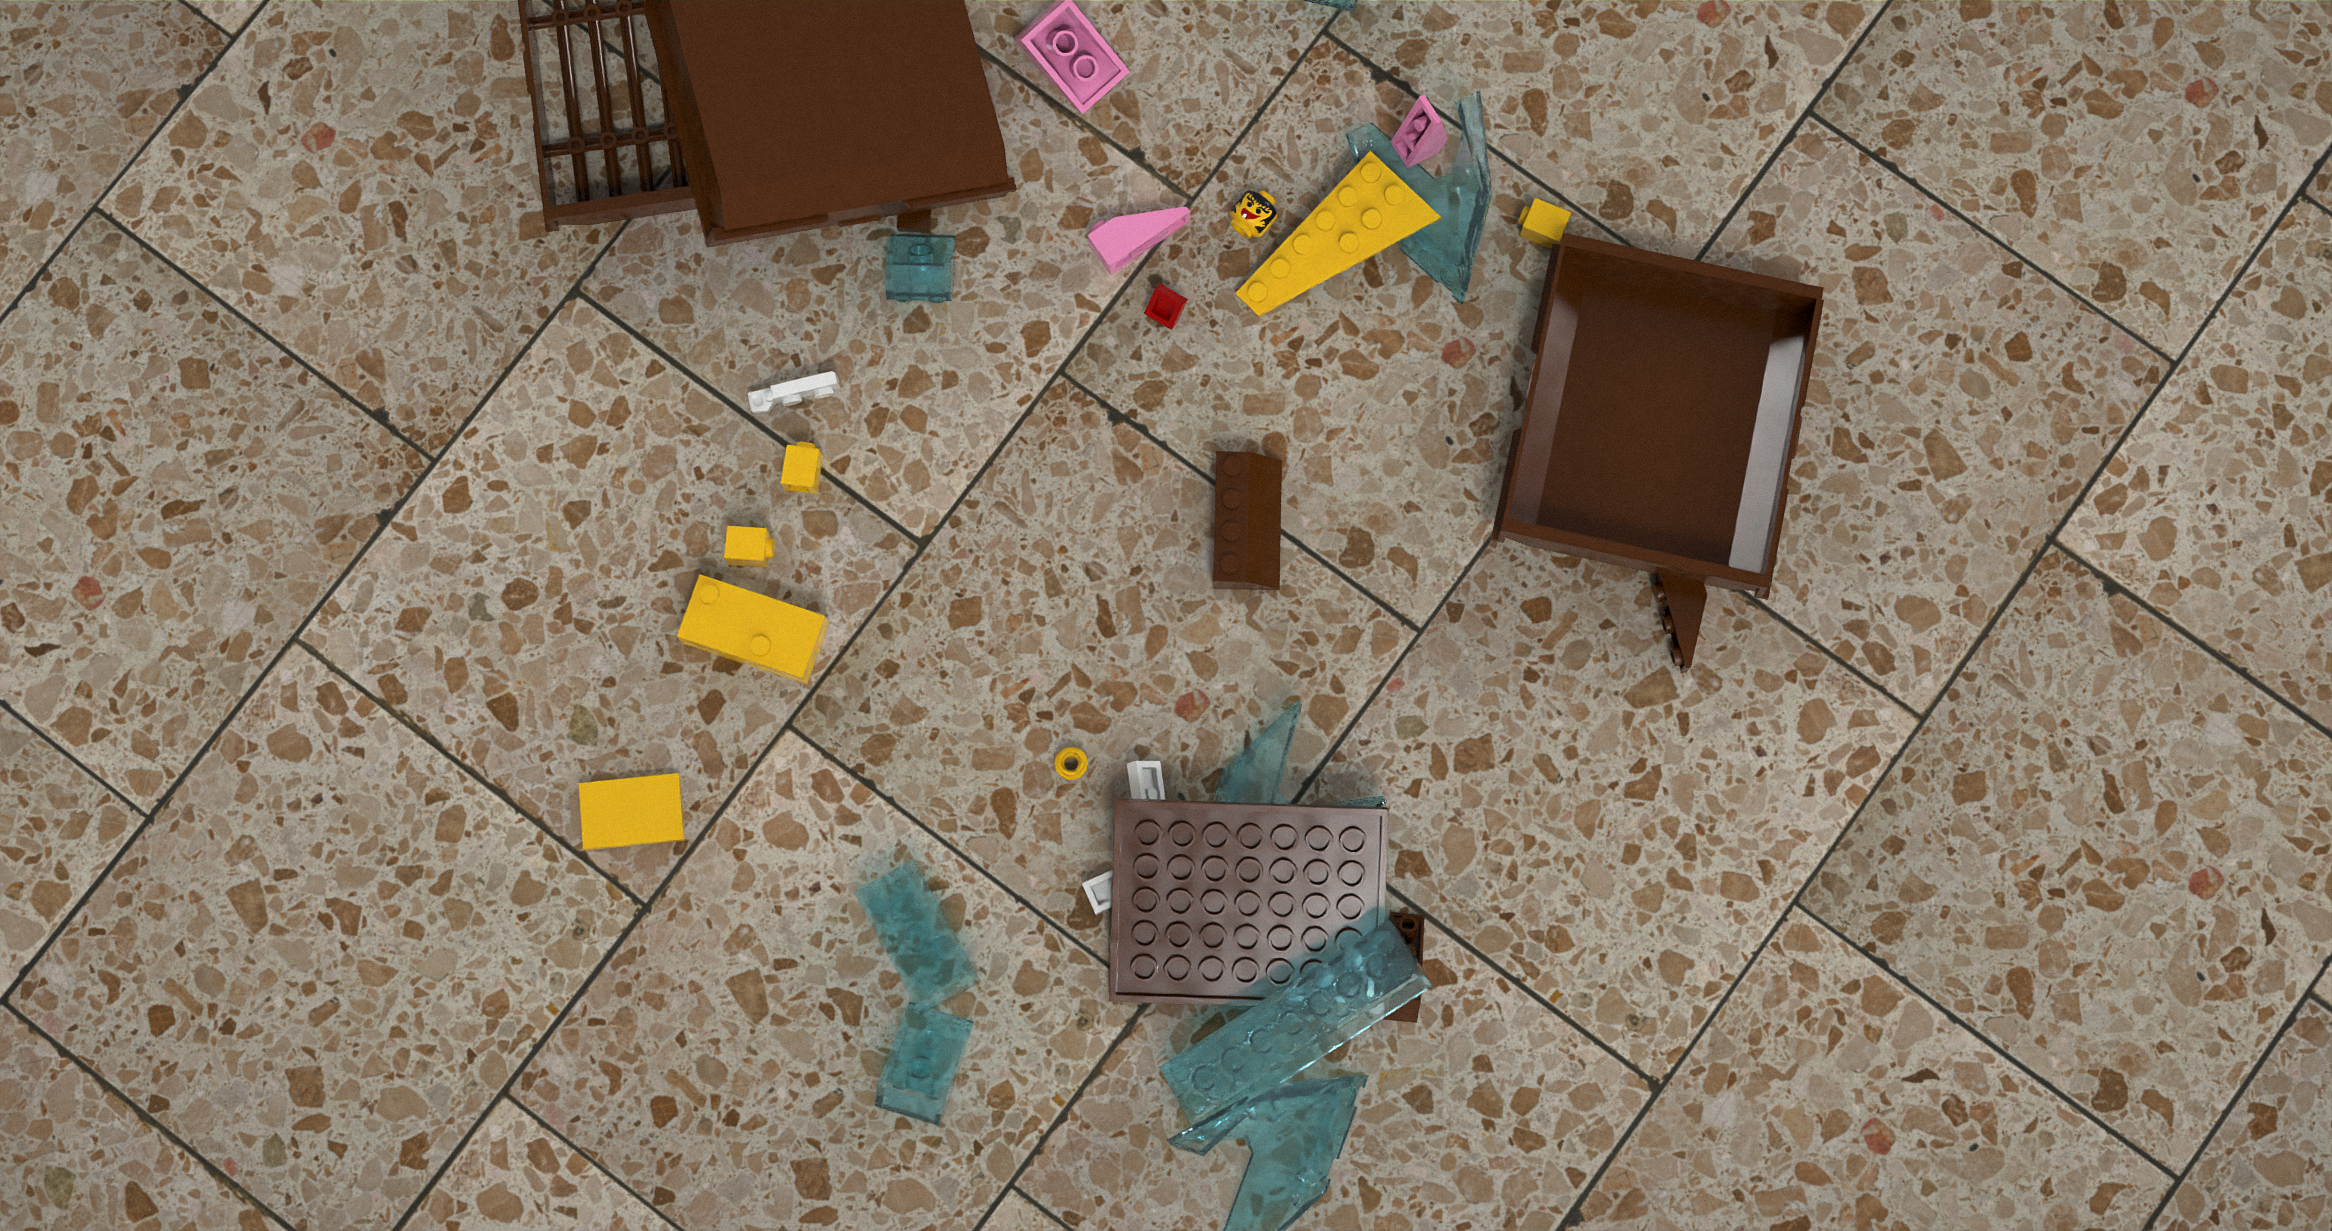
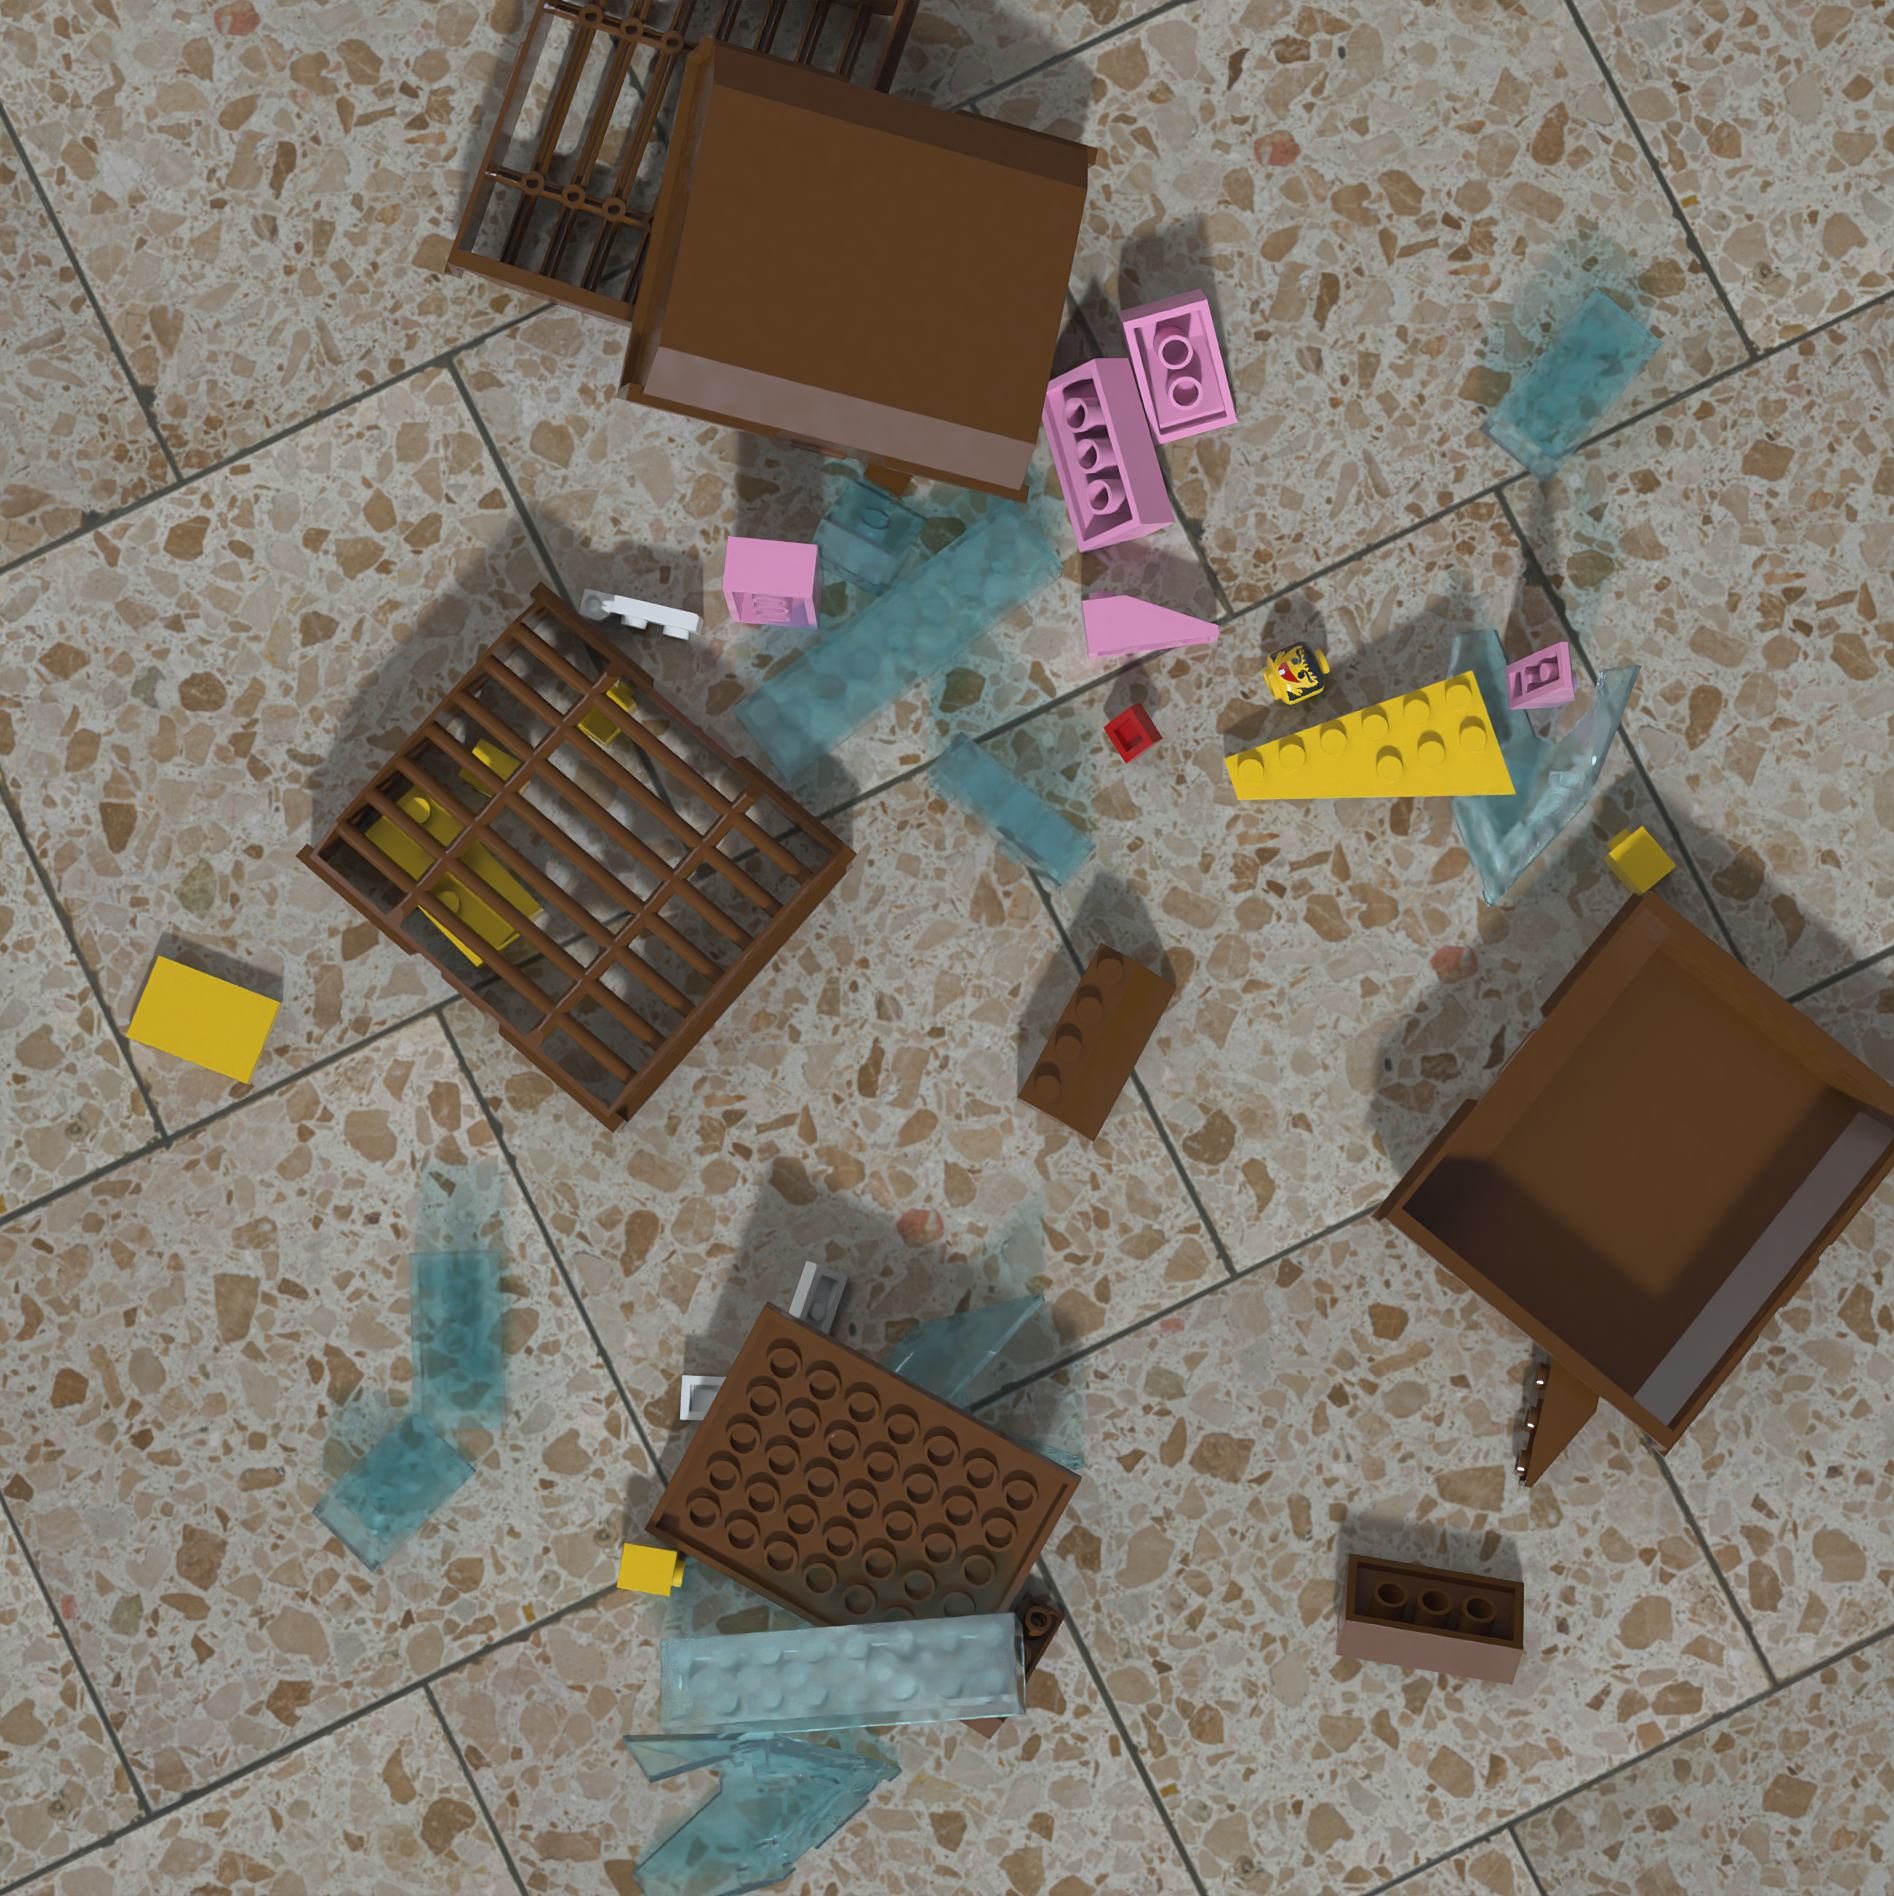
camera: 25 degrees right, 5 degrees up
yellow plate [1054,747,1088,780] -> none
none -> reddish brown bar [296,581,857,1134]
none -> yellow brick [617,1541,686,1596]
none -> bright pink brick [722,536,824,630]
none -> clear light blue brick [732,499,1063,785]
none -> clear light blue brick [927,731,1097,895]
none -> bright pink slope [1042,358,1175,553]
none -> reddish brown slope [1336,1553,1524,1685]

